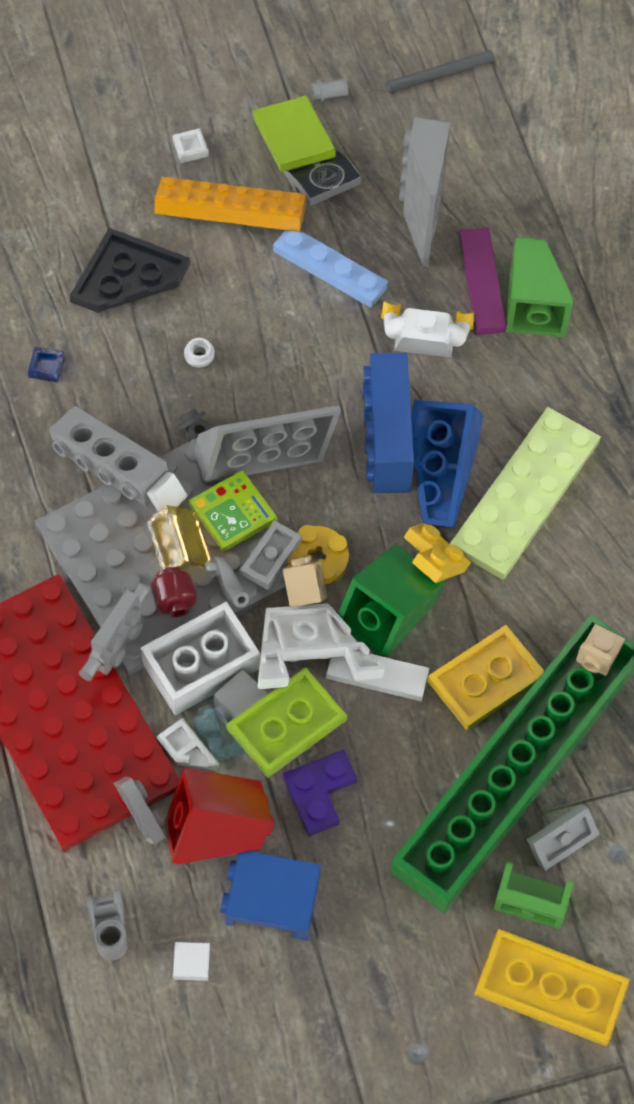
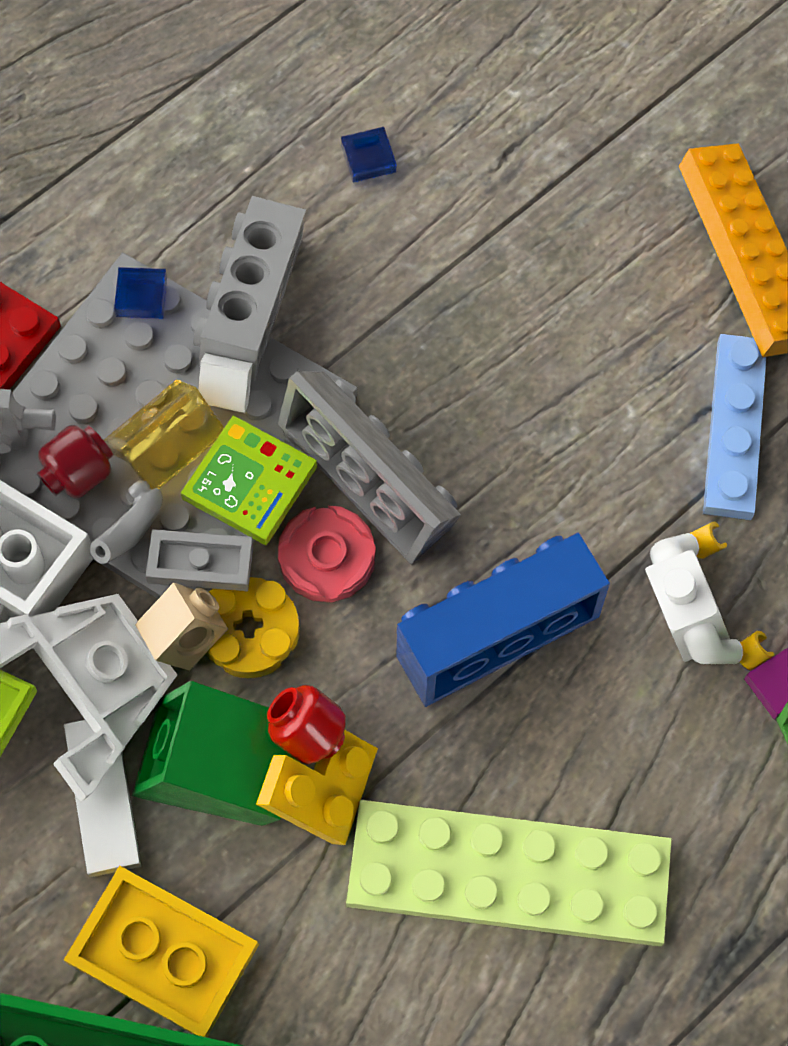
camera: 65 degrees right, 5 degrees up
black plate [70,228,190,313] -> none
dark grey plate [177,408,211,441] -> none
white plate [184,338,215,367] -> none
blue wedge [411,399,483,528] -> none
none -> clear blue tile [114,267,167,319]
none -> red head [267,685,346,764]
none -> coral tile [278,505,376,602]

